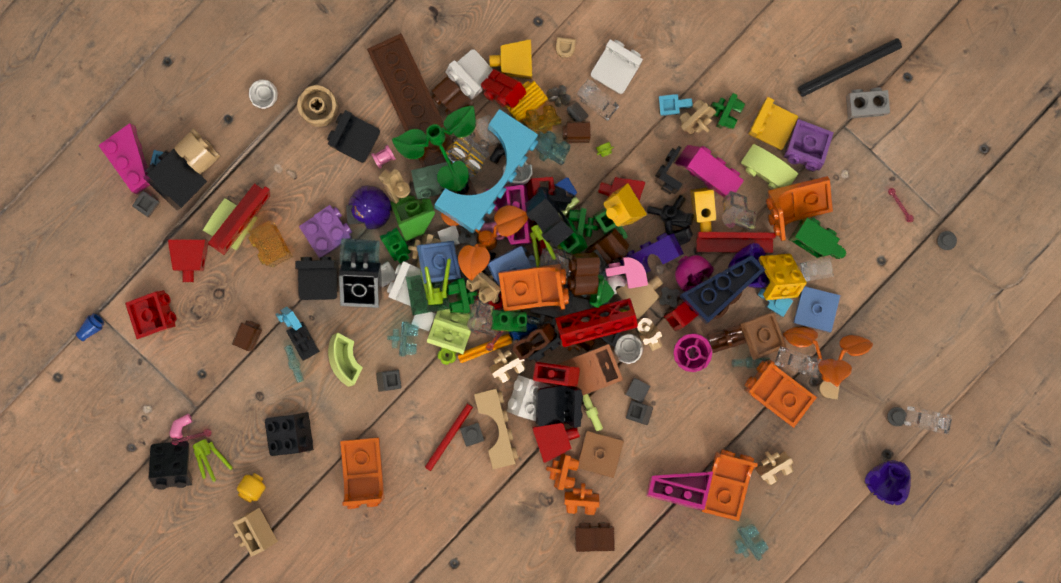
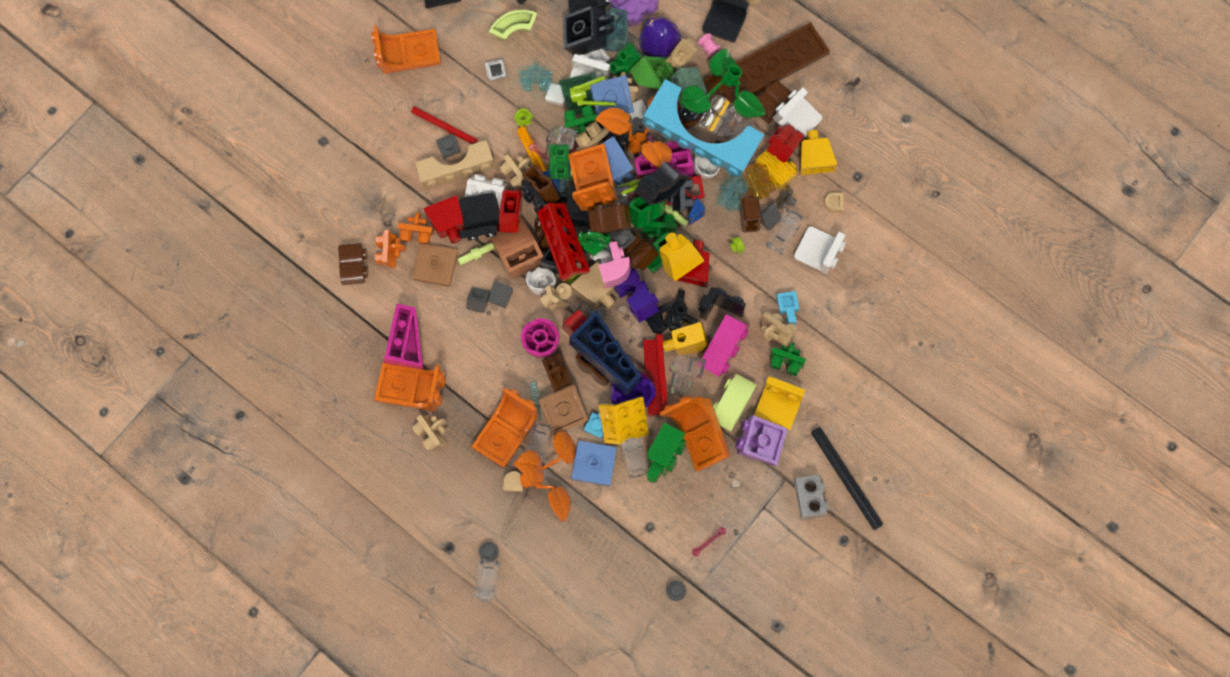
camera: 90 degrees right, 15 degrees down
yellowish green slope [427,304,476,354] -> none
dark pink cylinder [675,255,714,291] -> none
clear light blue hips [734,524,769,561] -> none
dark purple hair [865,460,911,505] -> none

